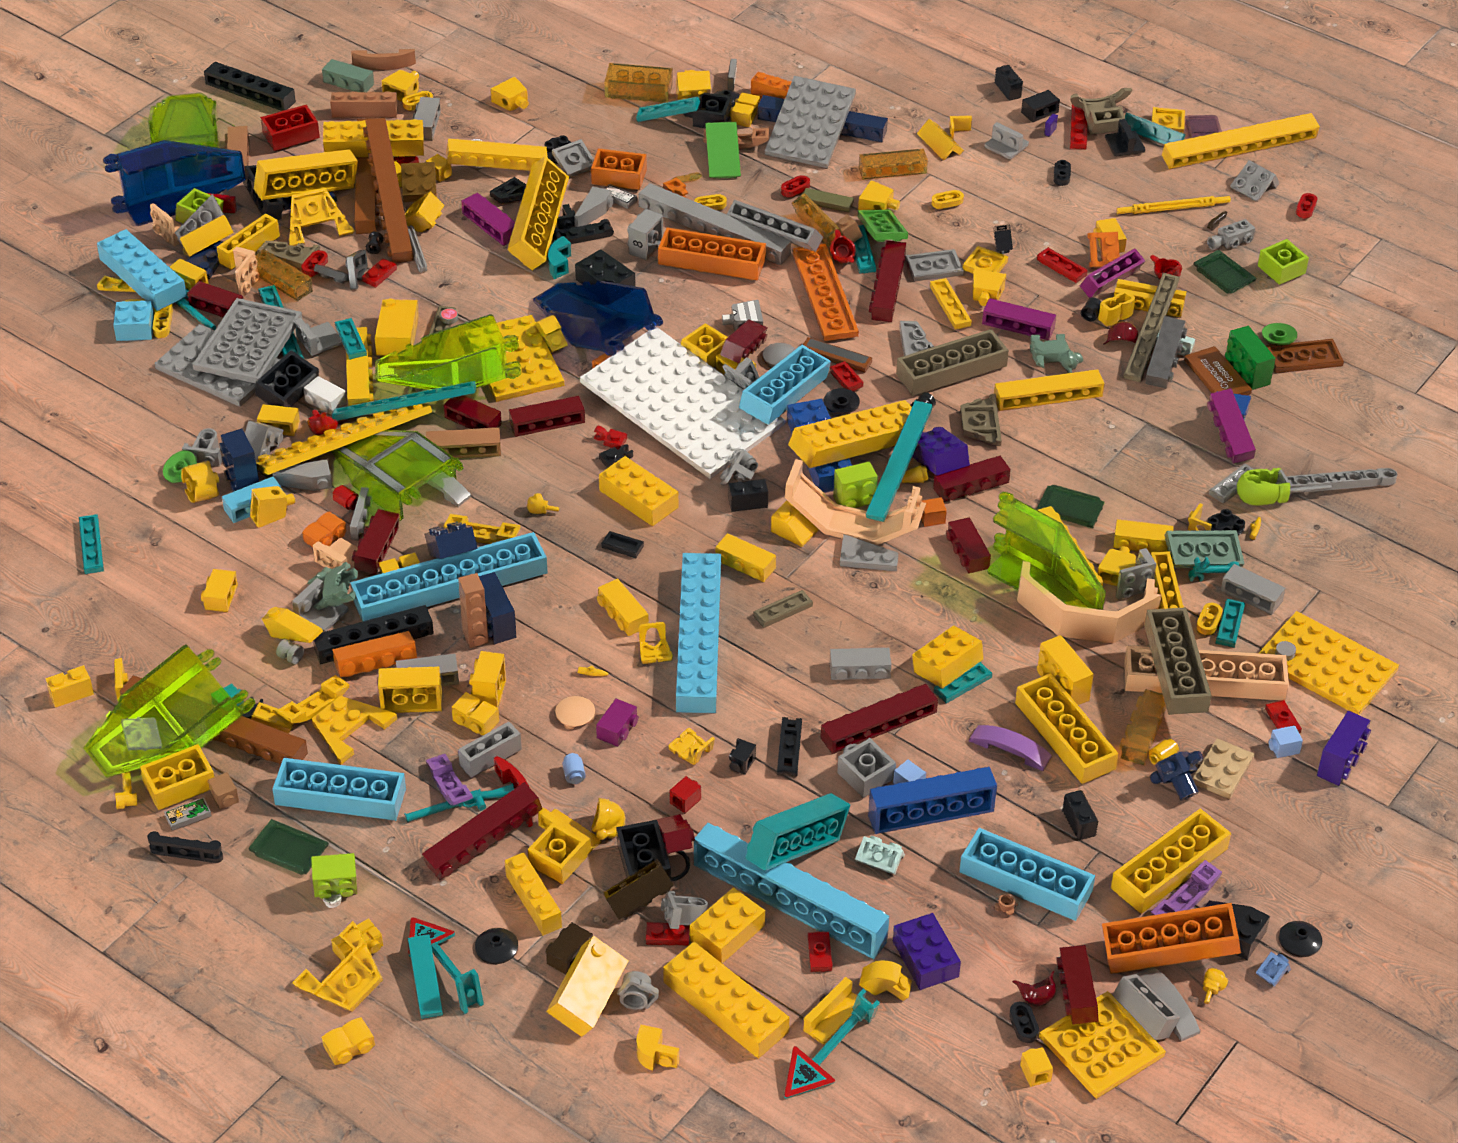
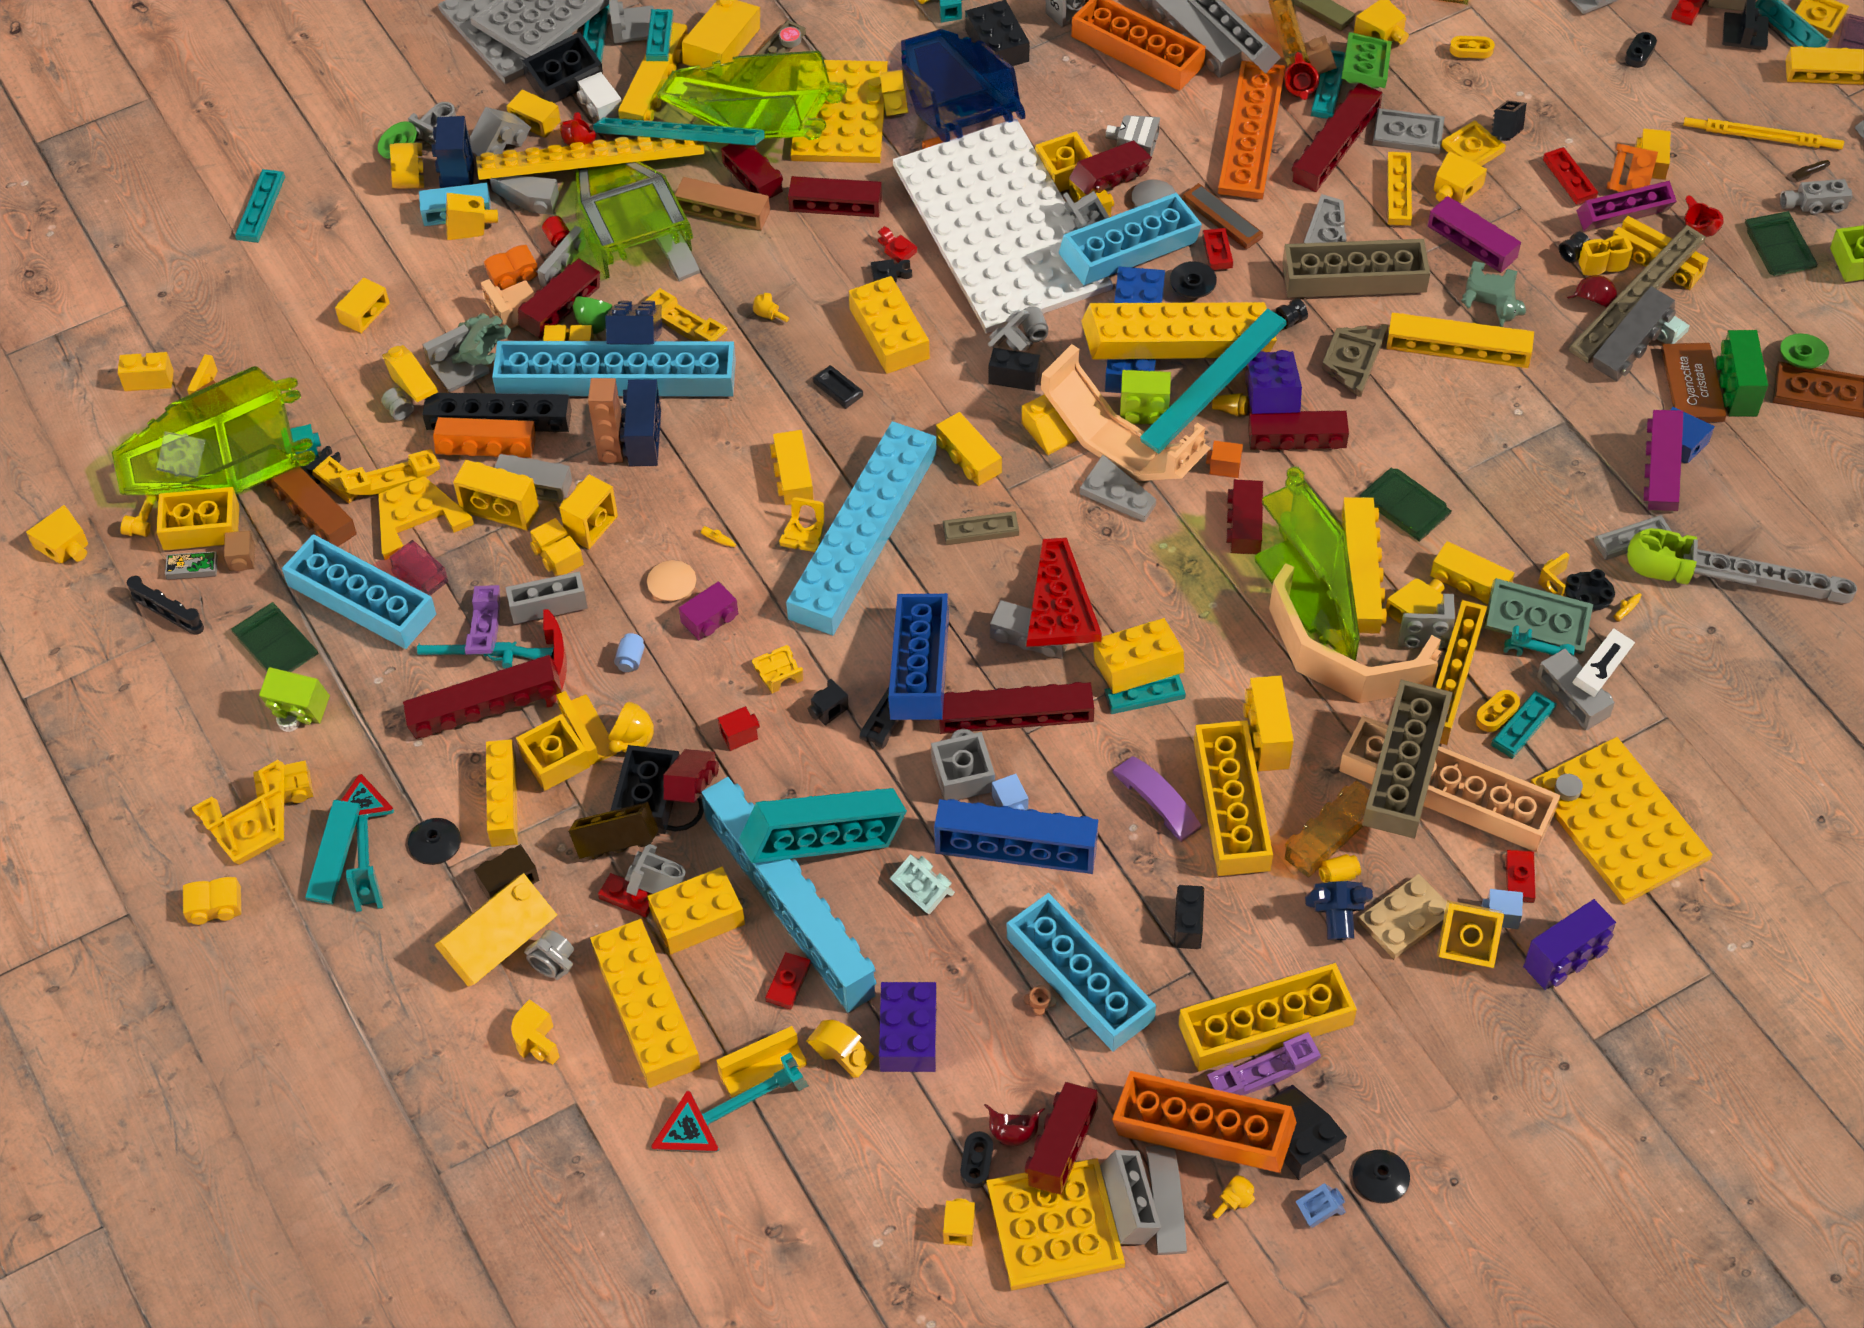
camera: 25 degrees right, 10 degrees up
none -> yellow torso [26,505,88,564]
none -> clear pink brick [390,540,448,596]
none -> bright green helmet [573,296,613,334]
none -> blue brick [888,593,949,720]
none -> red wing [1026,538,1102,647]
none -> yellow brick [1437,900,1504,968]
none -> white tile [1572,628,1635,697]

